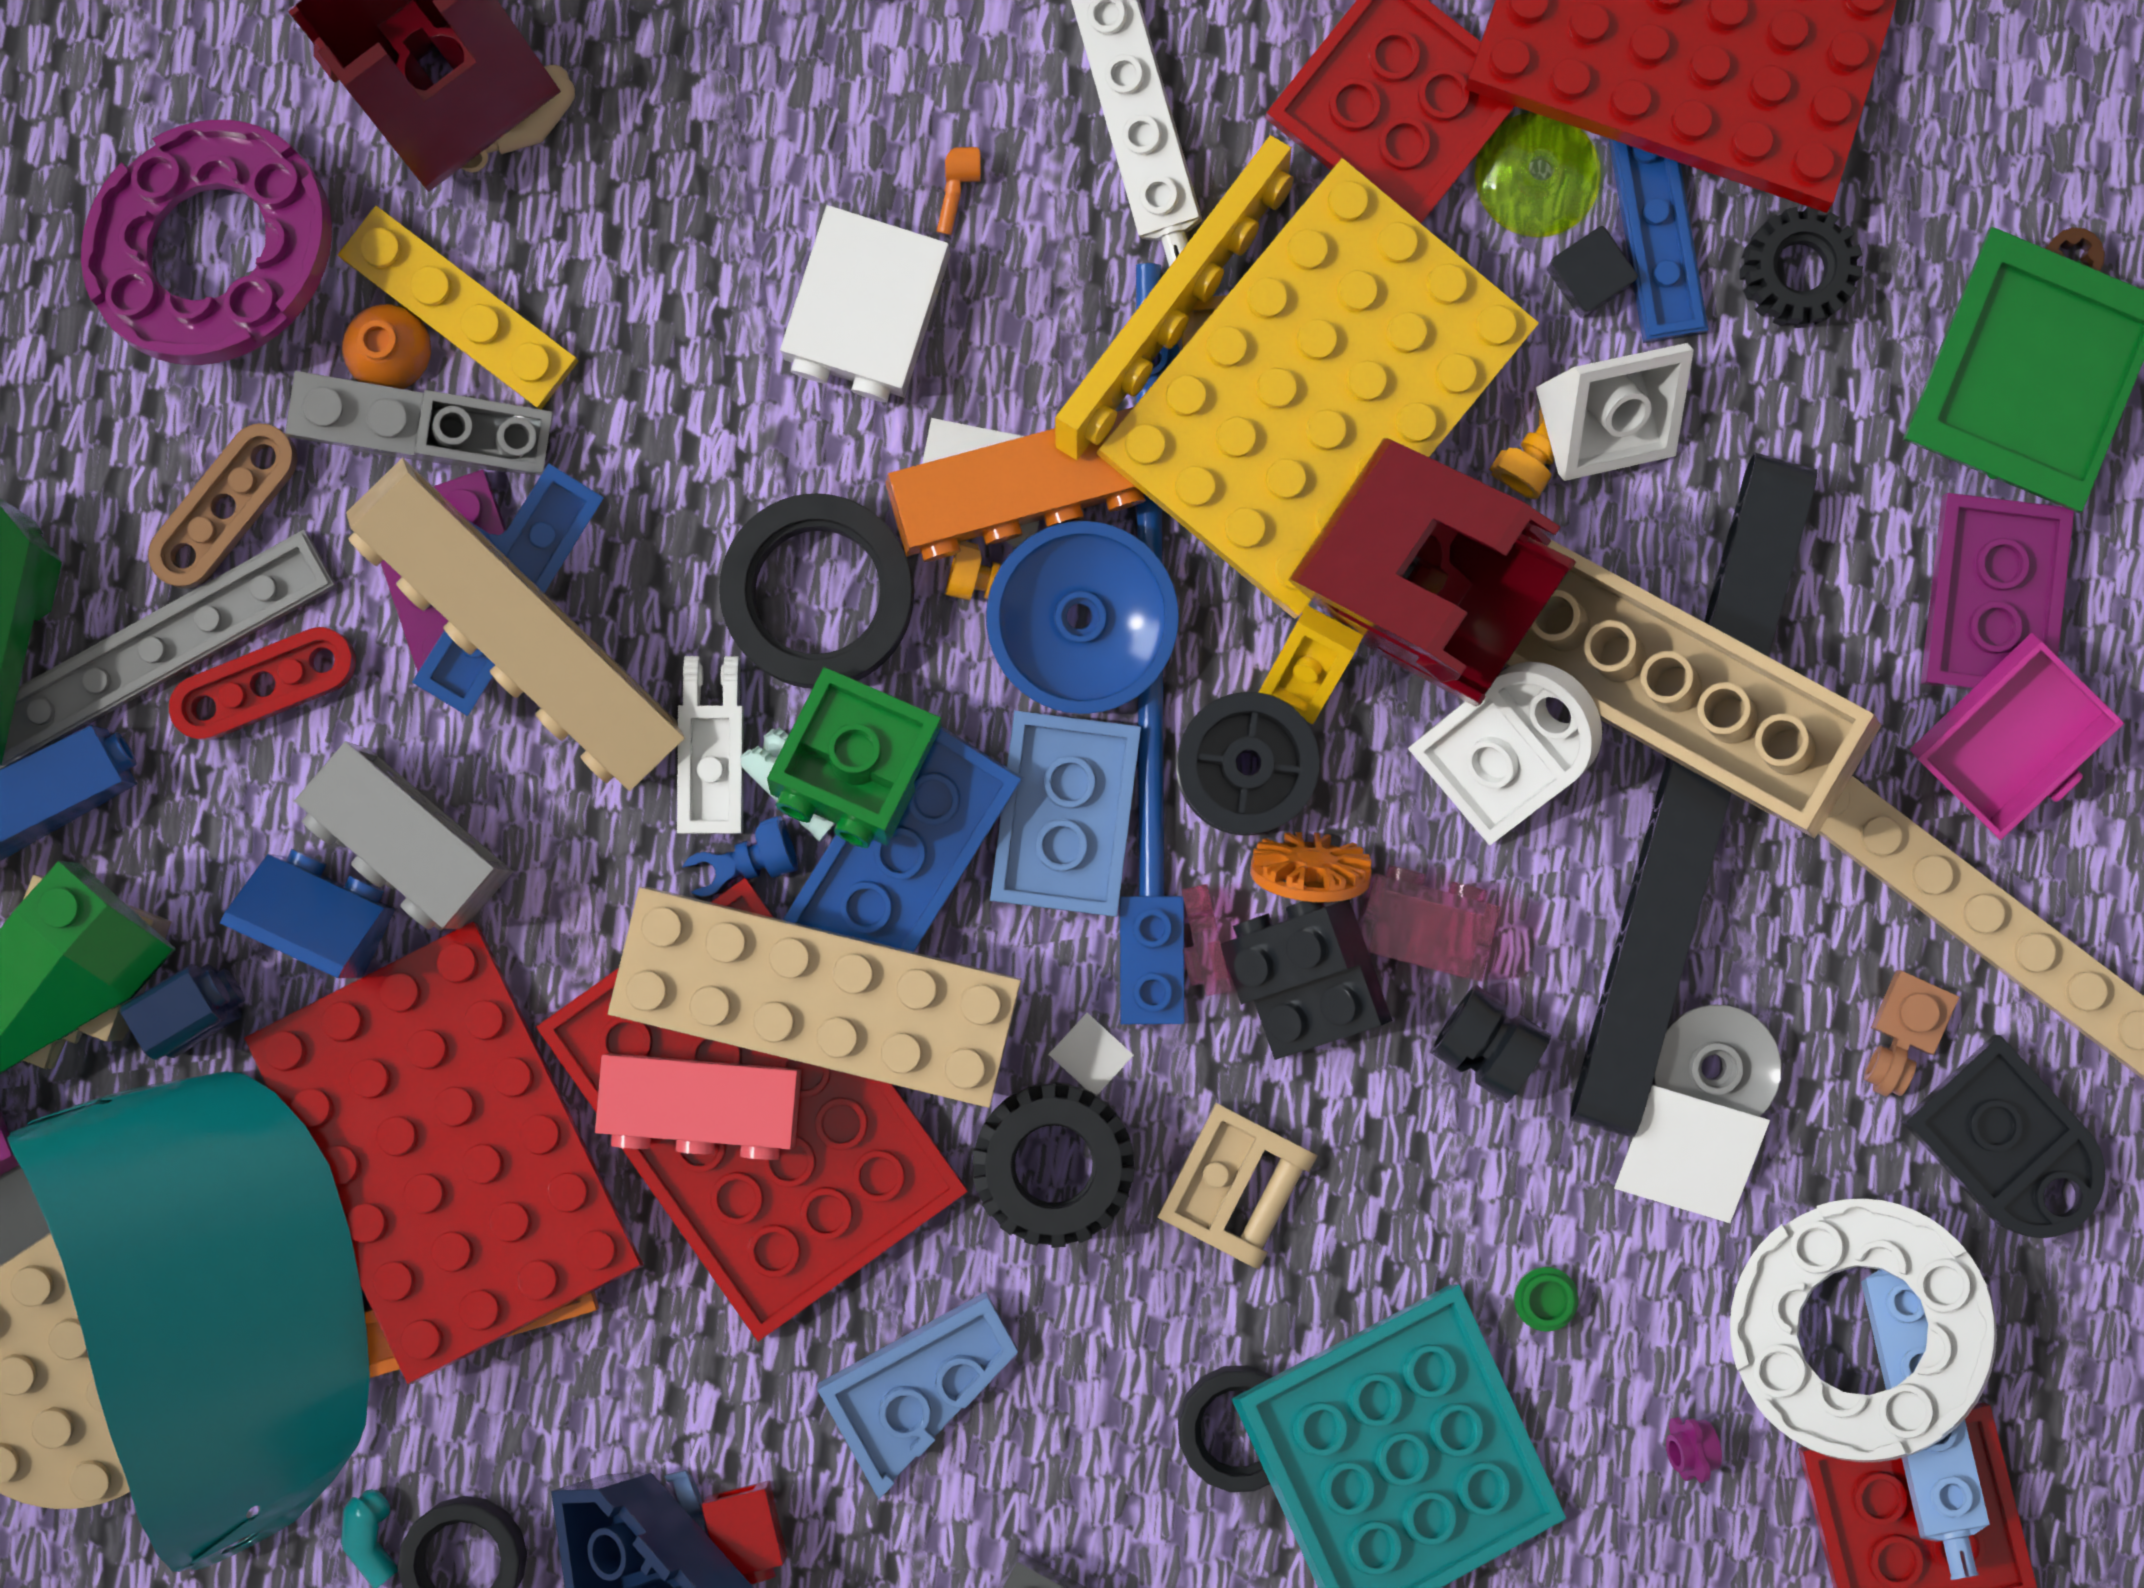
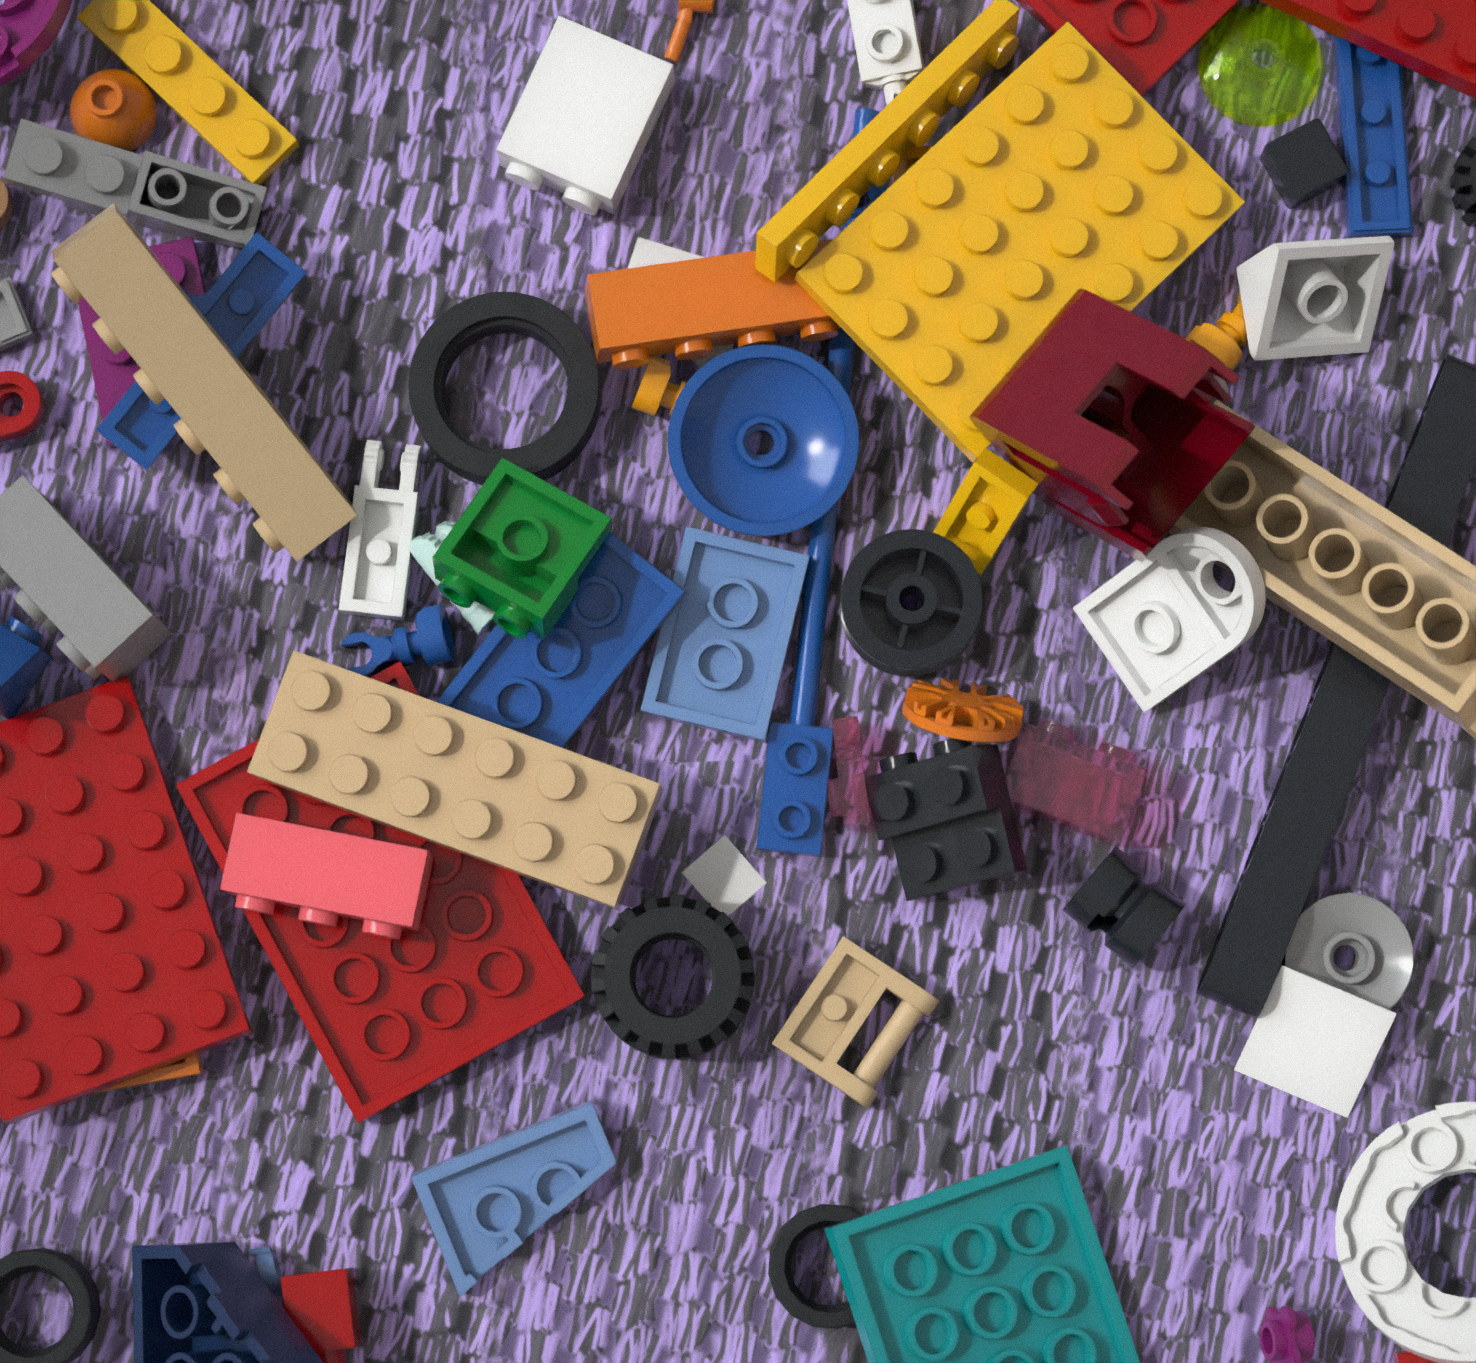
camera: 10 degrees right, 5 degrees down
green plate [1513,1266,1579,1332] -> none

